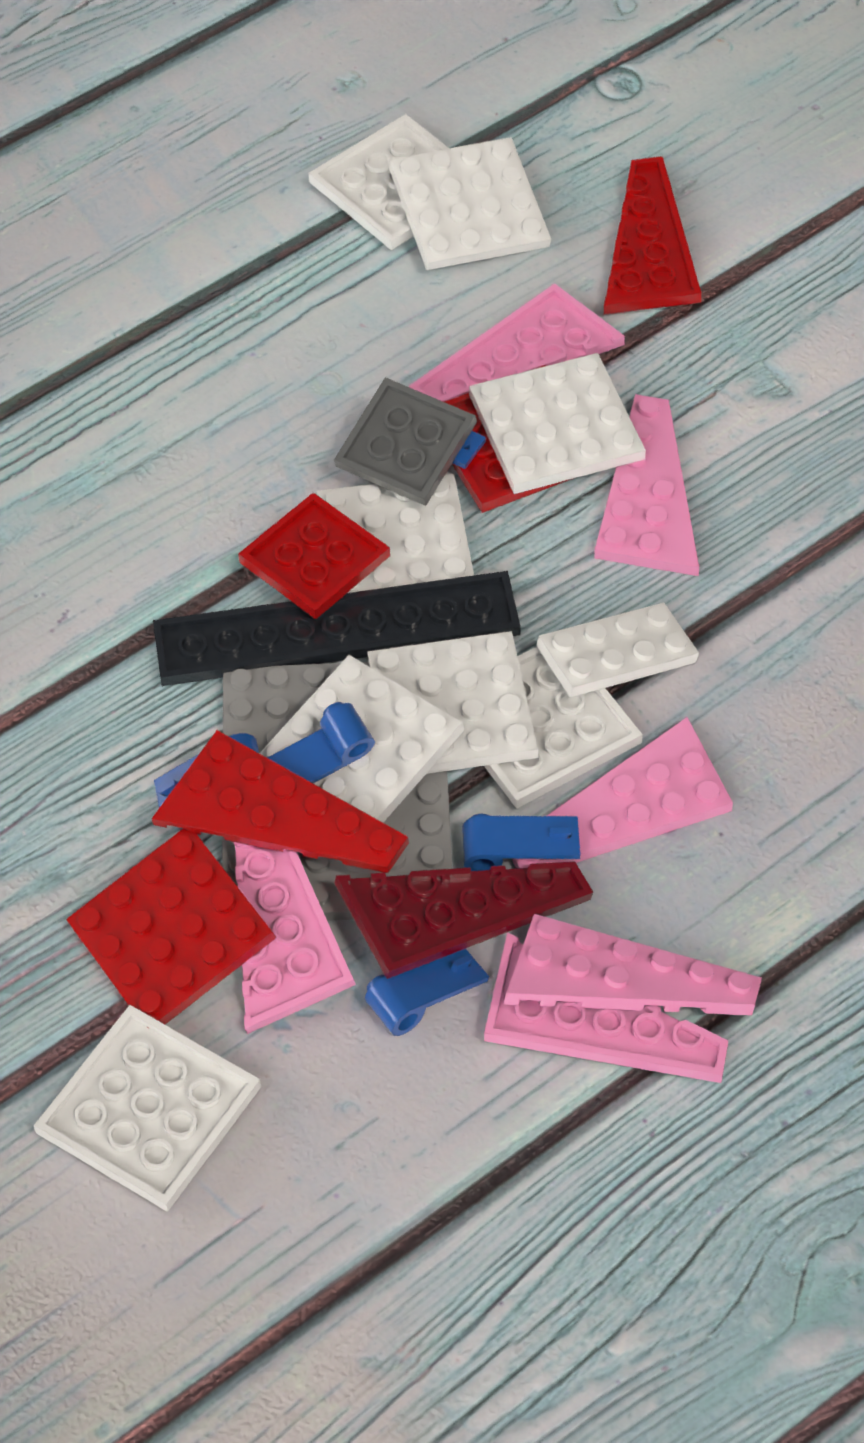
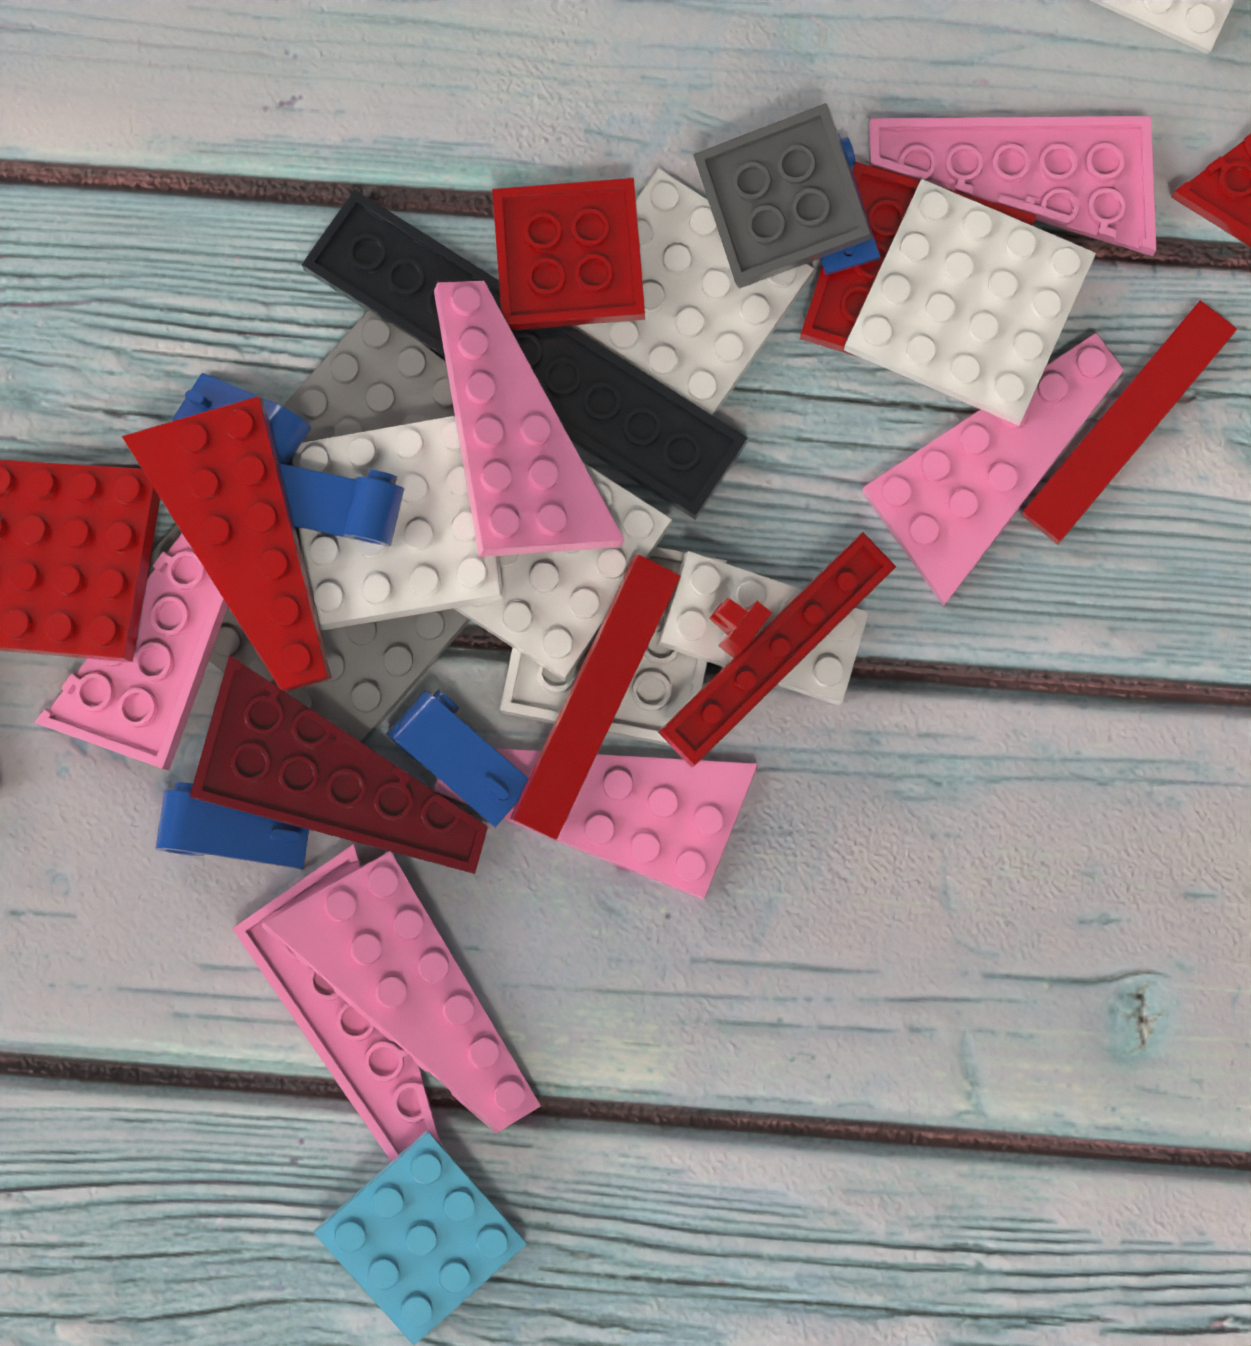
camera: 45 degrees right, 25 degrees up
none -> medium azure plate [314,1129,527,1345]
none -> bright pink wing [434,281,625,557]
none -> red tile [510,554,681,840]
none -> red tile [658,532,896,768]
none -> red tile [709,598,773,658]
none -> red tile [1021,300,1237,545]

